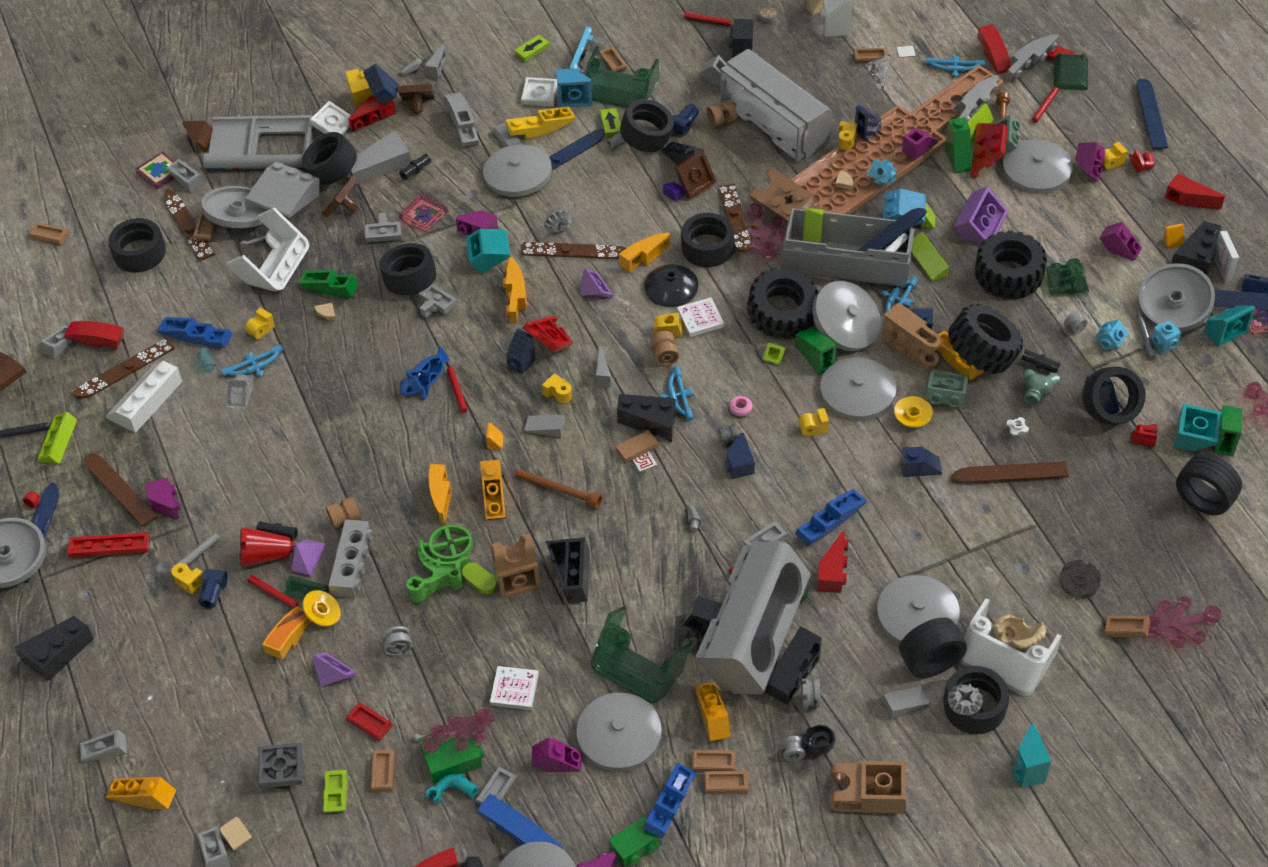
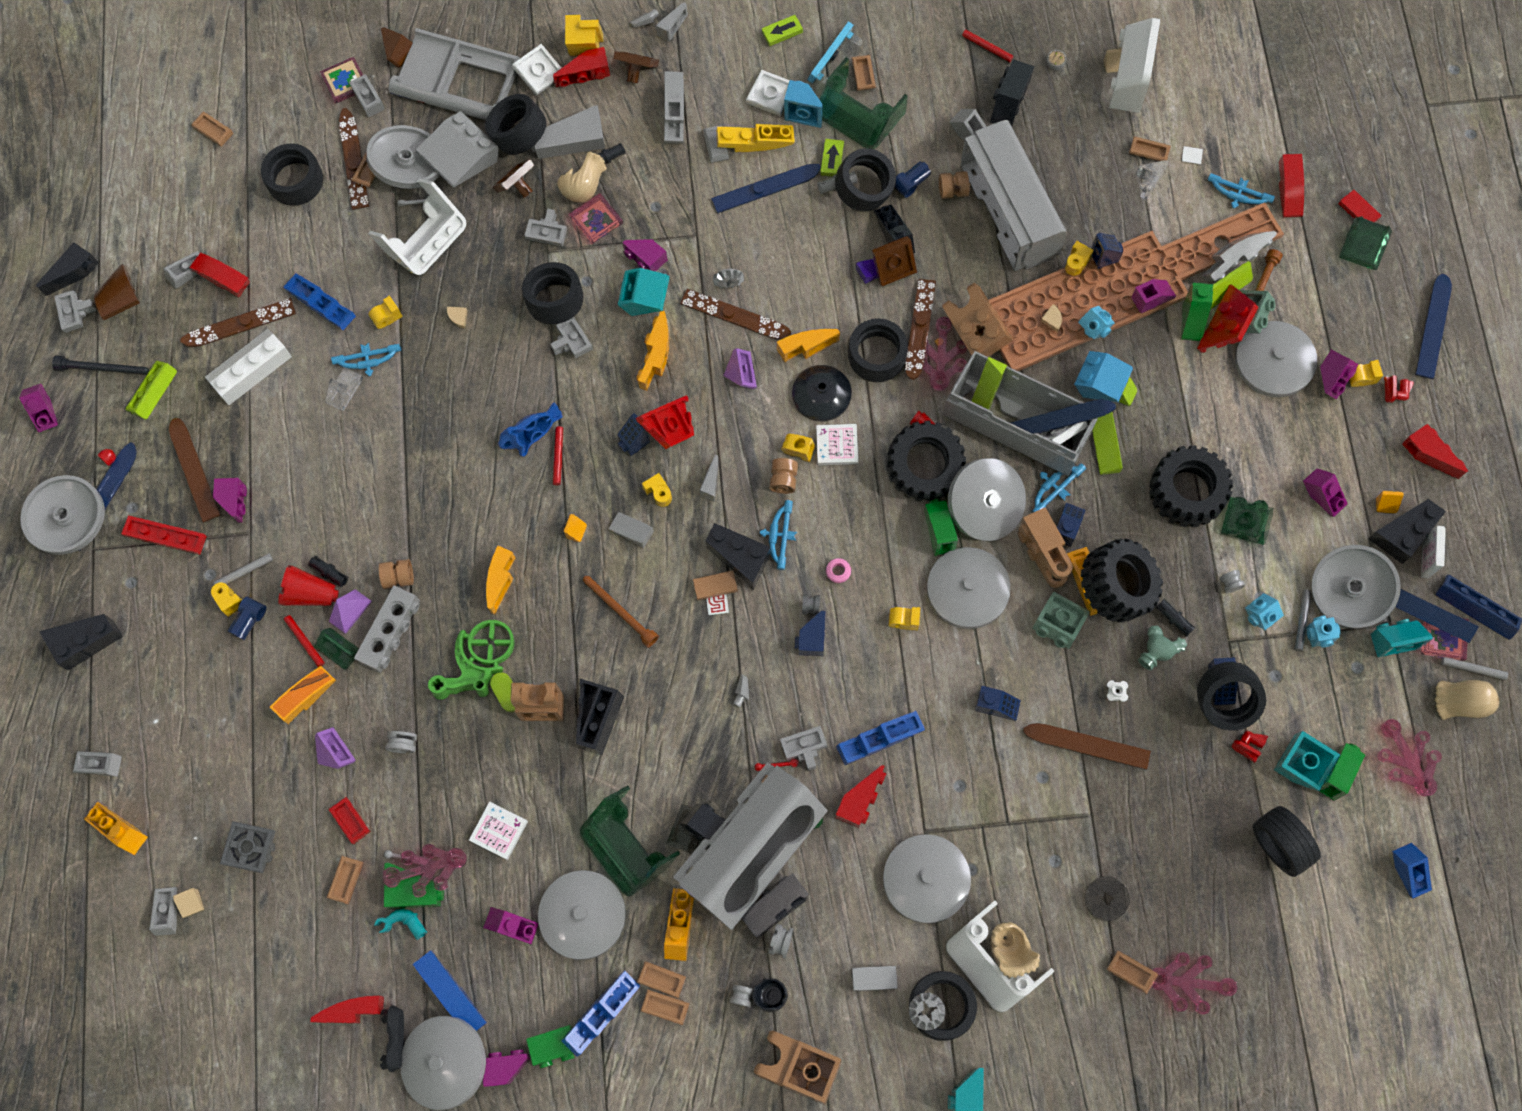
camera: 20 degrees right, 20 degrees up
clear light blue pin [197,347,216,371] -> none
green slope [298,270,359,297] -> none
yellow dish [302,590,341,627] -> none
lime slope [324,770,348,813] -> none
dark blue slope [363,64,399,105] -> none
light grey tile [475,767,517,804] -> none
light orange slope [480,459,505,520] -> none
light grey dish [483,145,552,197] -> none
lime slope [762,342,787,366] -> none
yellow dish [894,396,933,428] -> none
black tyre [899,617,967,678] -> none
medium lavender slope [953,186,1008,245] -> none
light grey slope [1004,34,1059,83] -> none
red bar [1032,87,1059,123] -> none
none -> tan piece [557,152,607,203]

